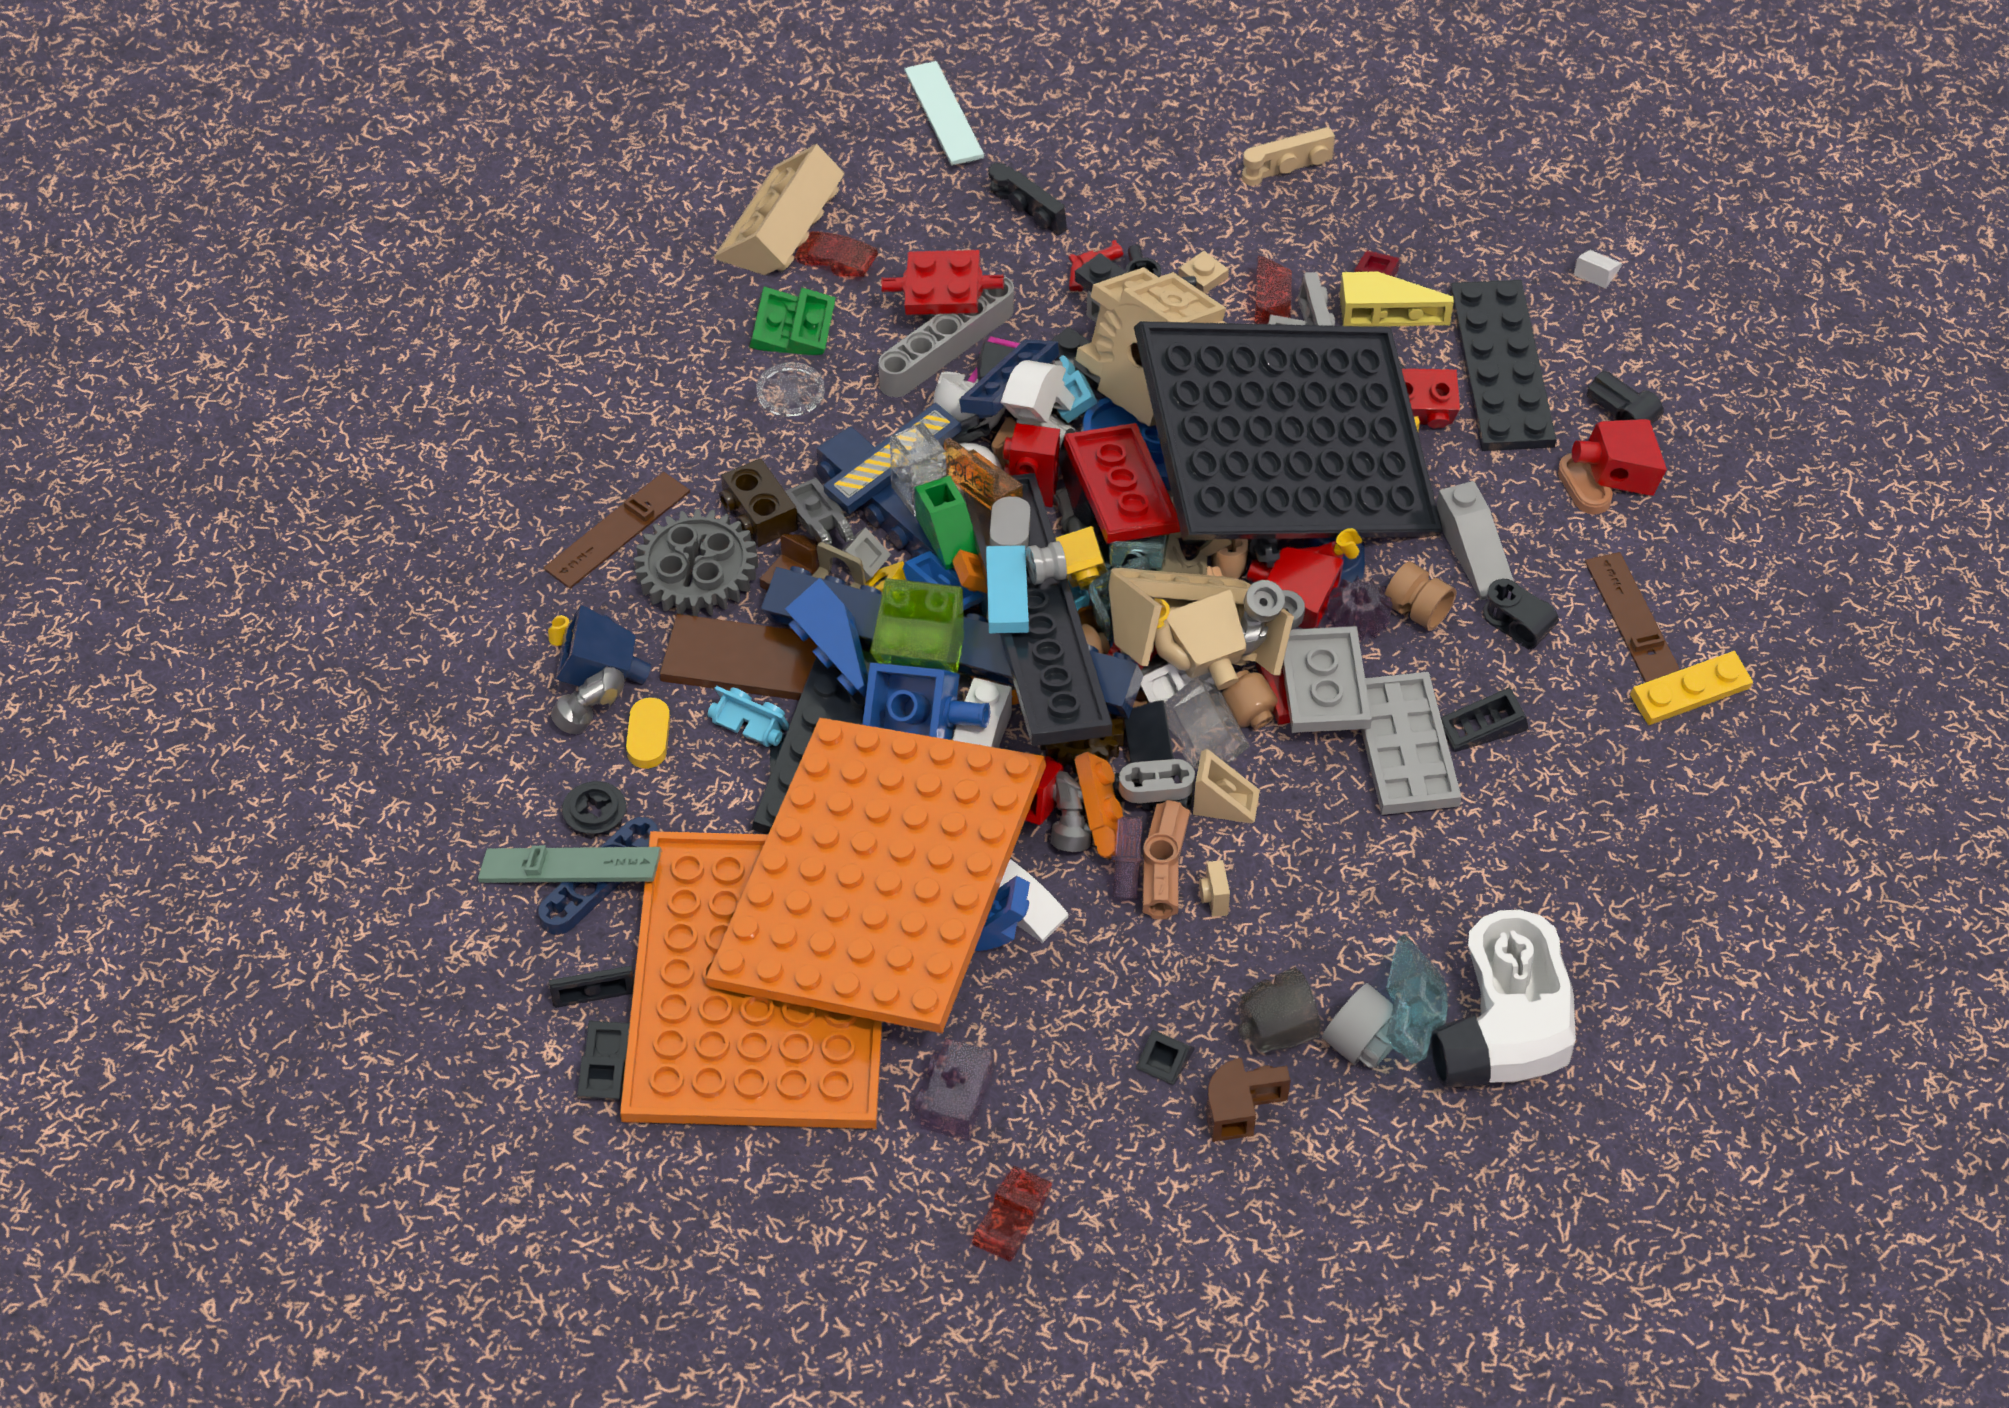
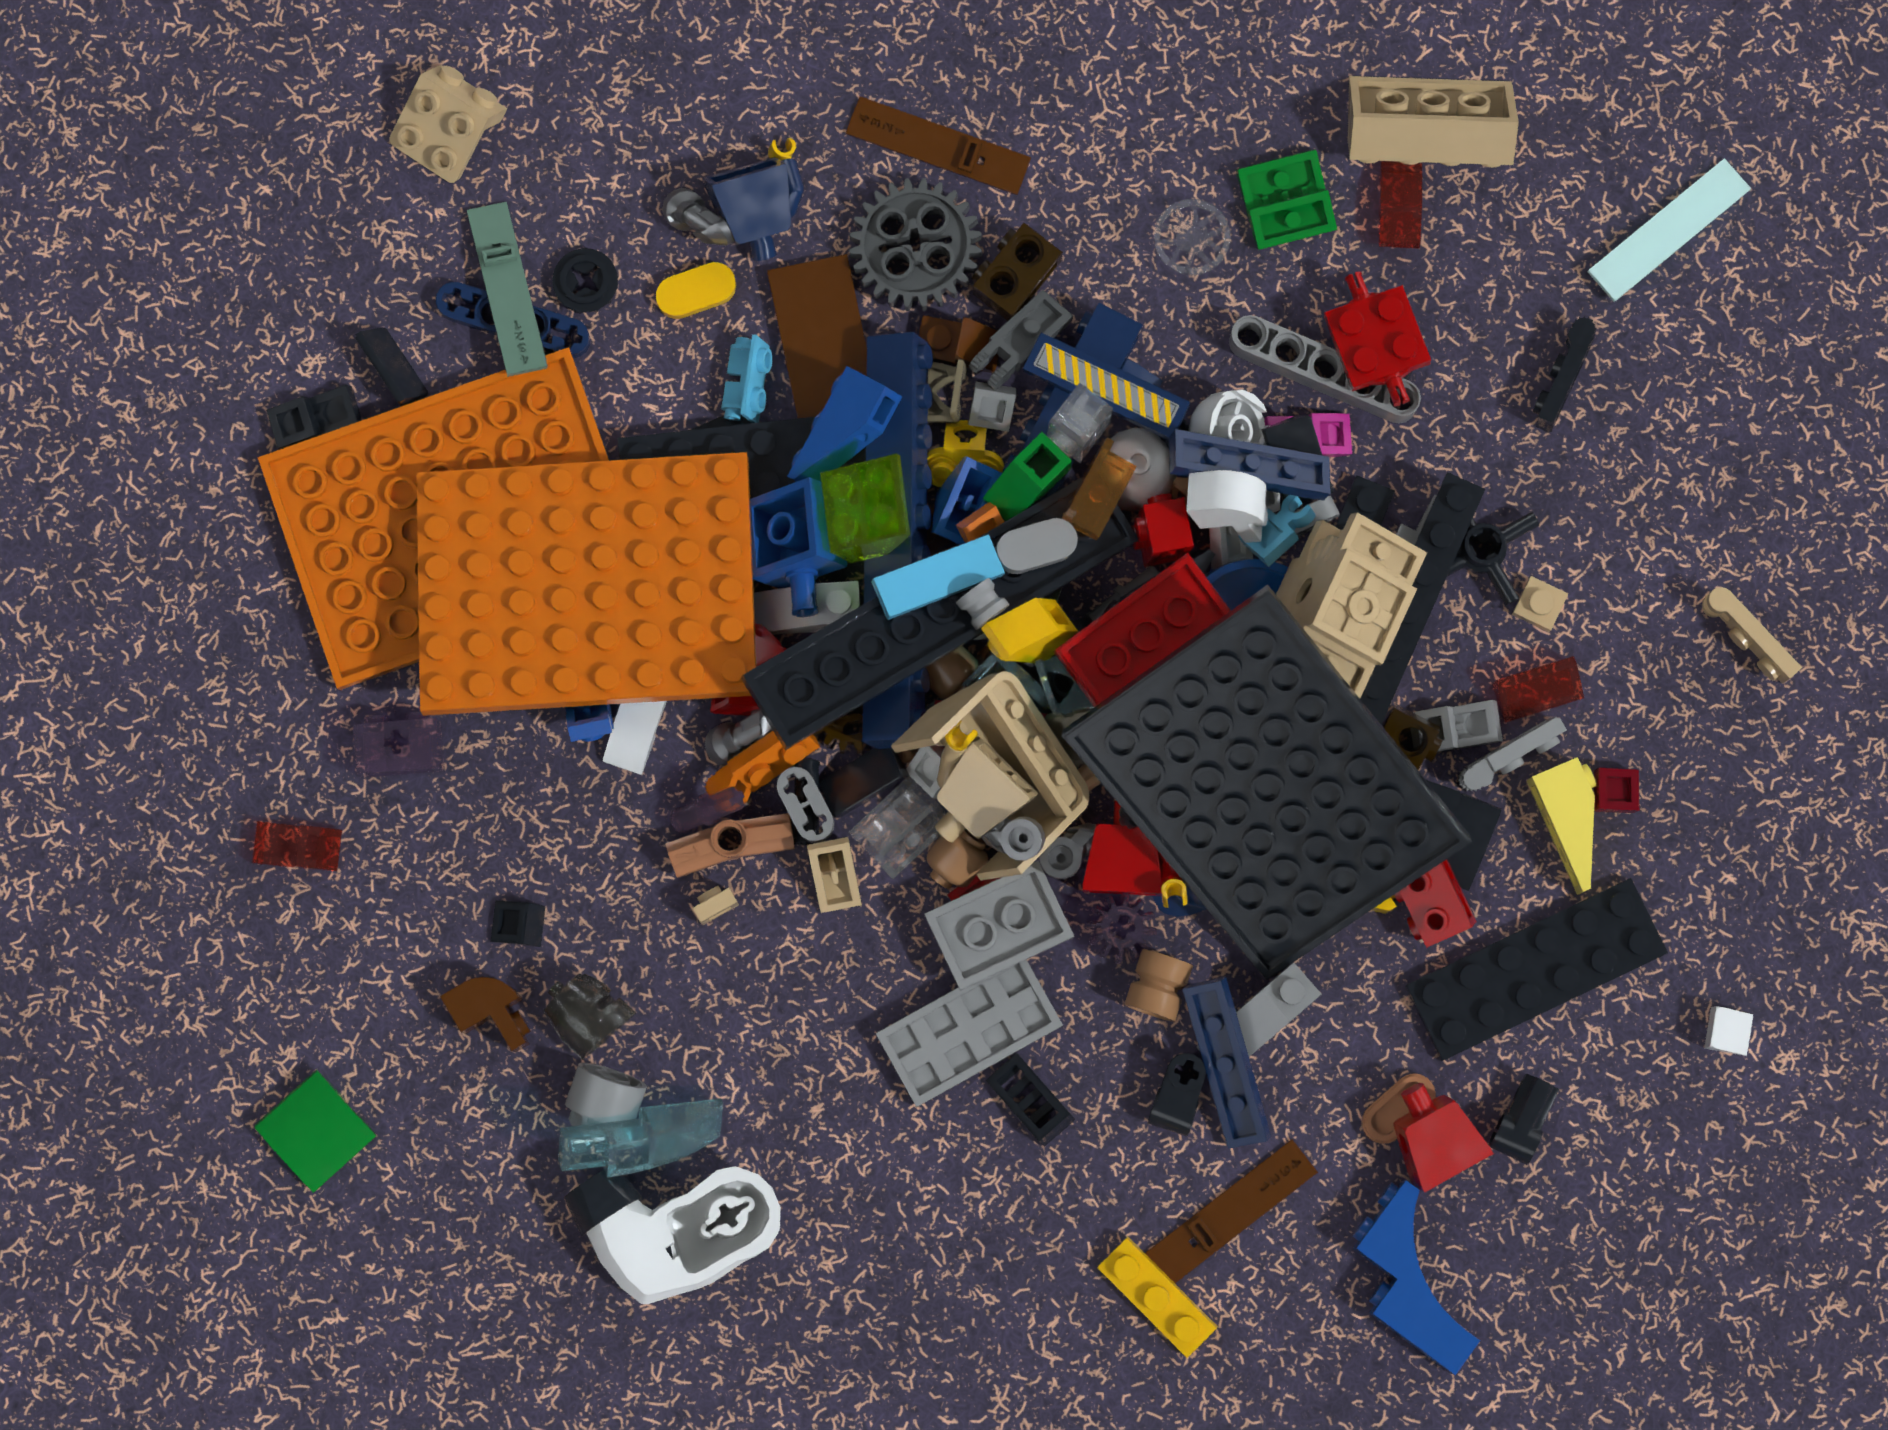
camera: 70 degrees right, 30 degrees up
red piece [1068,240,1124,292] -> none
none -> green slope [254,1069,376,1193]
none -> tan bracket [390,65,507,183]
none -> dark blue plate [1182,977,1272,1149]
none -> blue arch [1352,1180,1480,1375]

